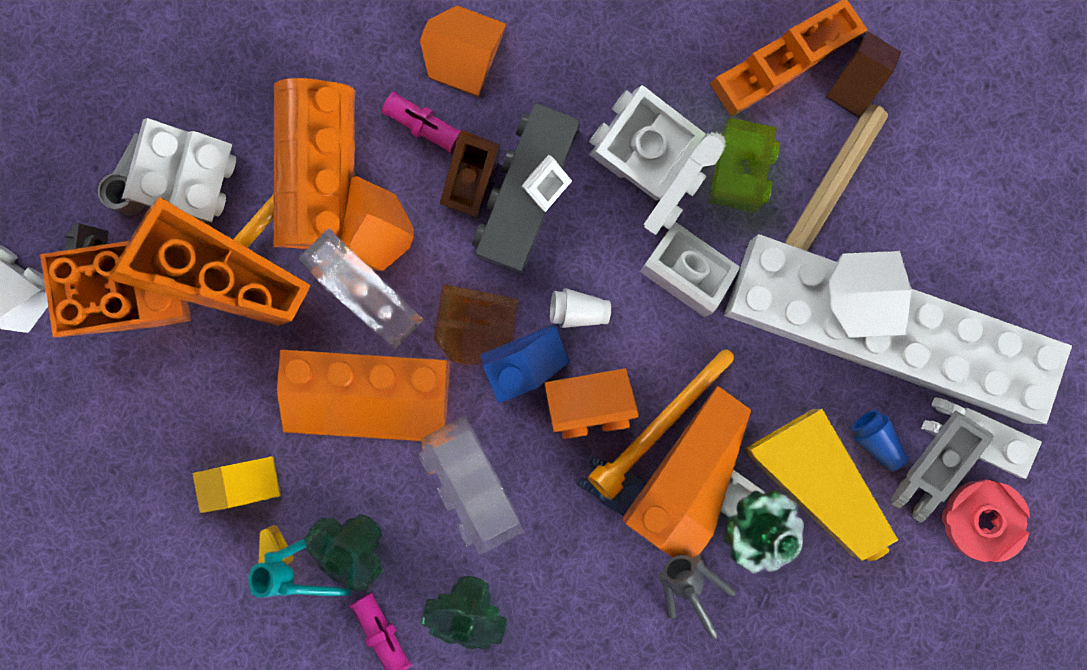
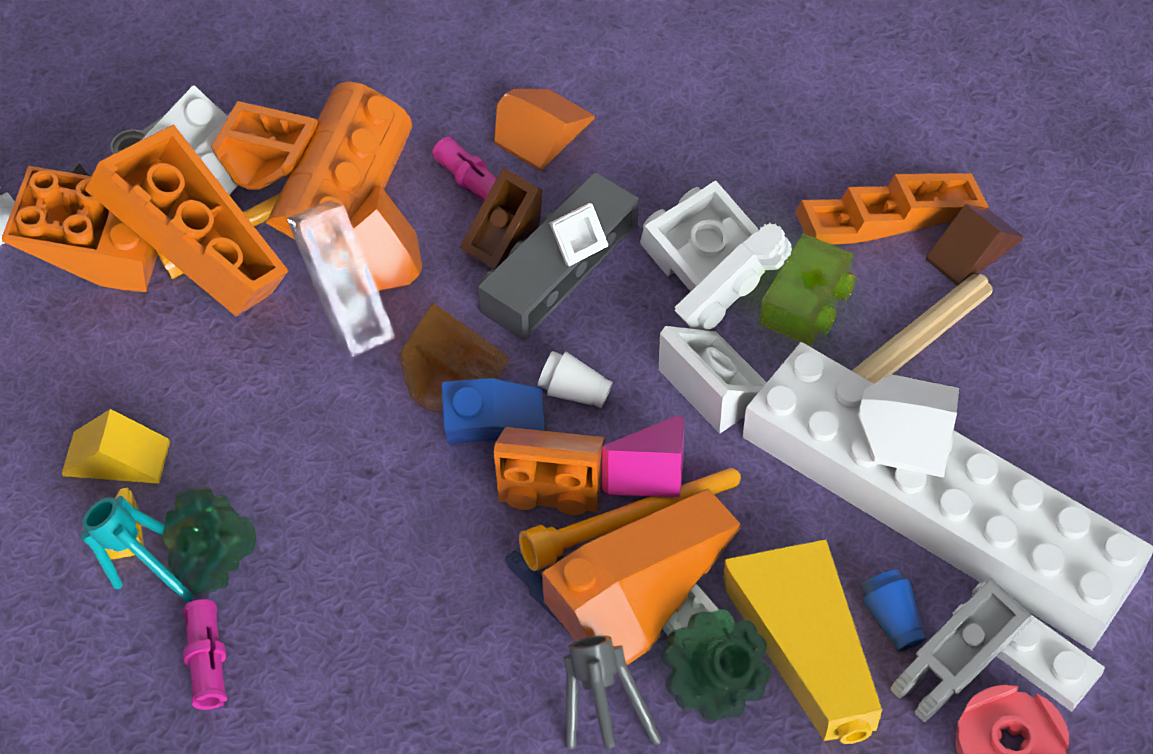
camera: 25 degrees right, 30 degrees down
orange slope [277,350,450,443] -> none
clear brick [418,415,524,555] -> none
plant [421,576,508,649] -> none
none -> orange slope [211,101,319,190]
none -> dark pink slope [602,415,684,498]

